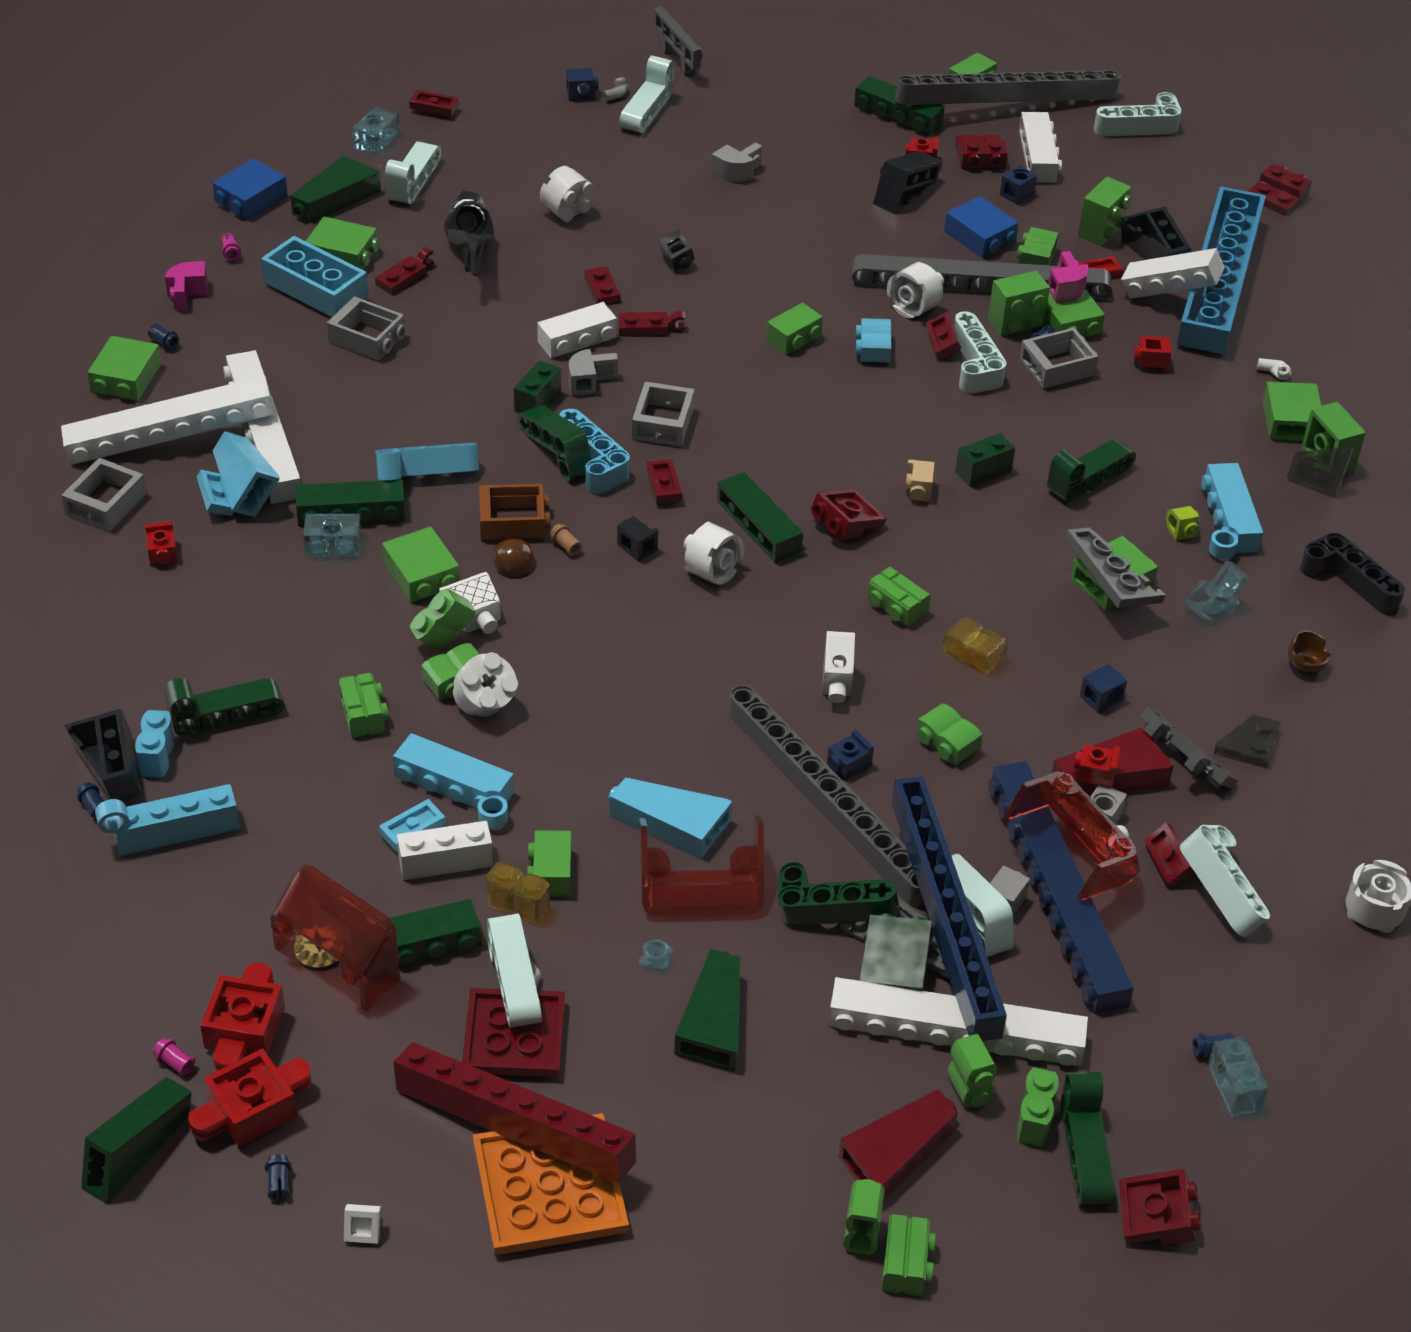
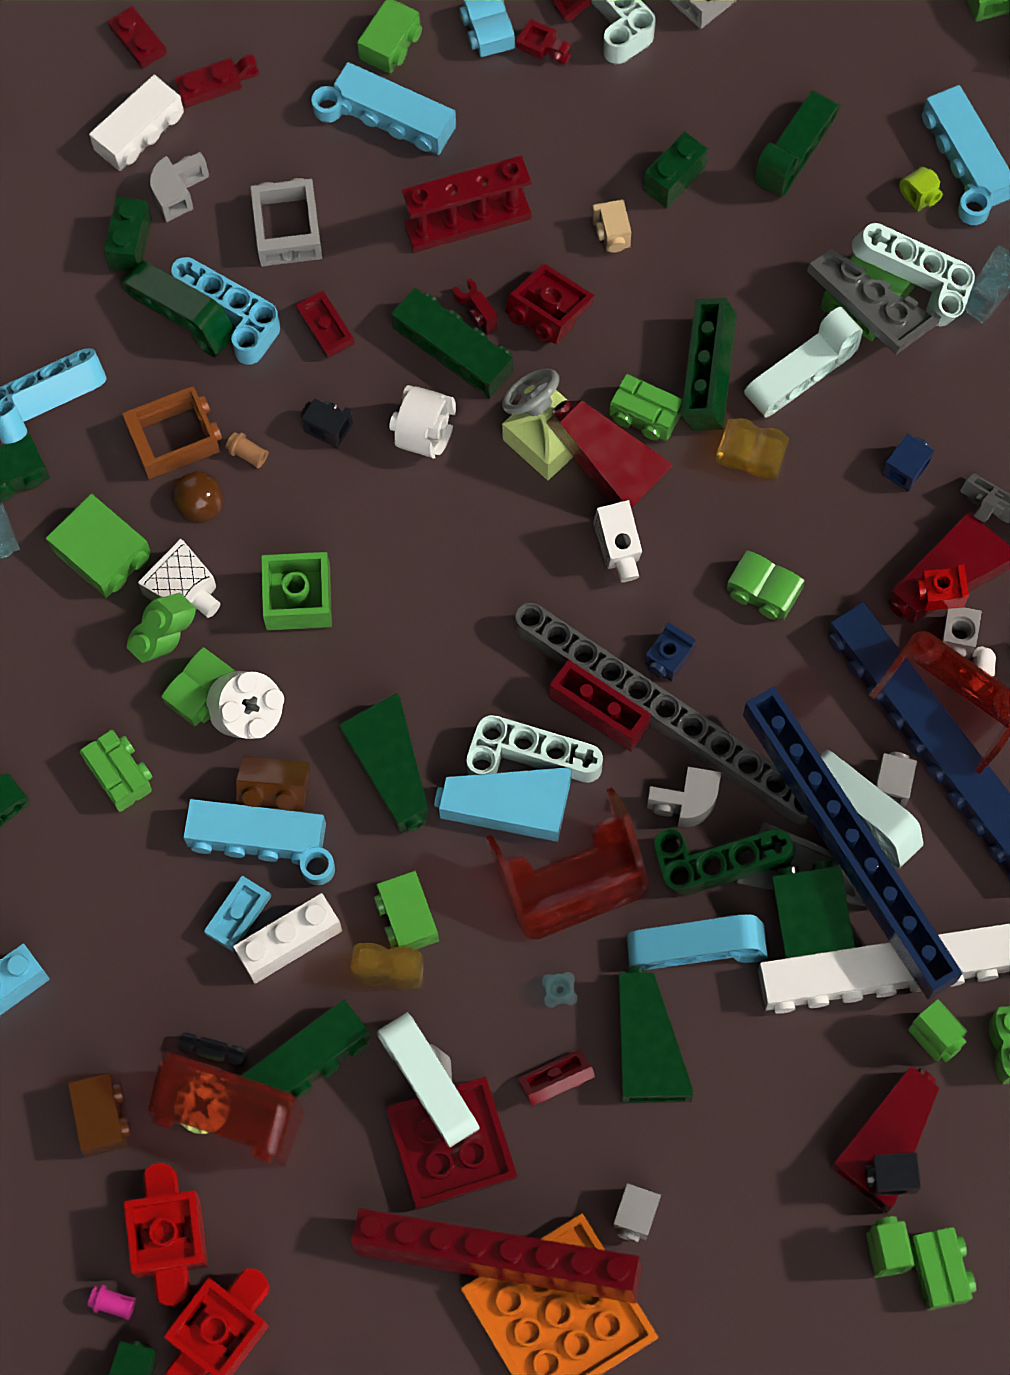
camera: 15 degrees left, 25 degrees up
none -> reddish brown brick [68,1073,131,1157]
none -> reddish brown brick [236,756,310,812]
none -> bright green brick [262,552,332,630]
none -> medium azure hinge [312,62,456,155]
none -> dark green slope [339,693,429,834]
none -> dark red fence [401,155,532,253]
none -> dark red plate [453,279,498,335]
none -> light aqua beam [467,715,603,783]
none -> yellowish green piece [502,368,573,480]
none -> dark red plate [515,19,571,65]
none -> dark red plate [518,1049,595,1106]
none -> dark red slope [546,400,673,508]
none -> dark red brick [549,659,651,752]
none -> light grey brick [613,1183,661,1243]
none -> medium azure beam [626,915,768,970]
none -> light grey brick [647,767,721,828]
none -> dark green brick [681,298,737,431]
none -> light aqua beam [744,307,863,417]
none -> light aqua beam [852,223,975,327]
none -> black brick [865,1152,921,1196]

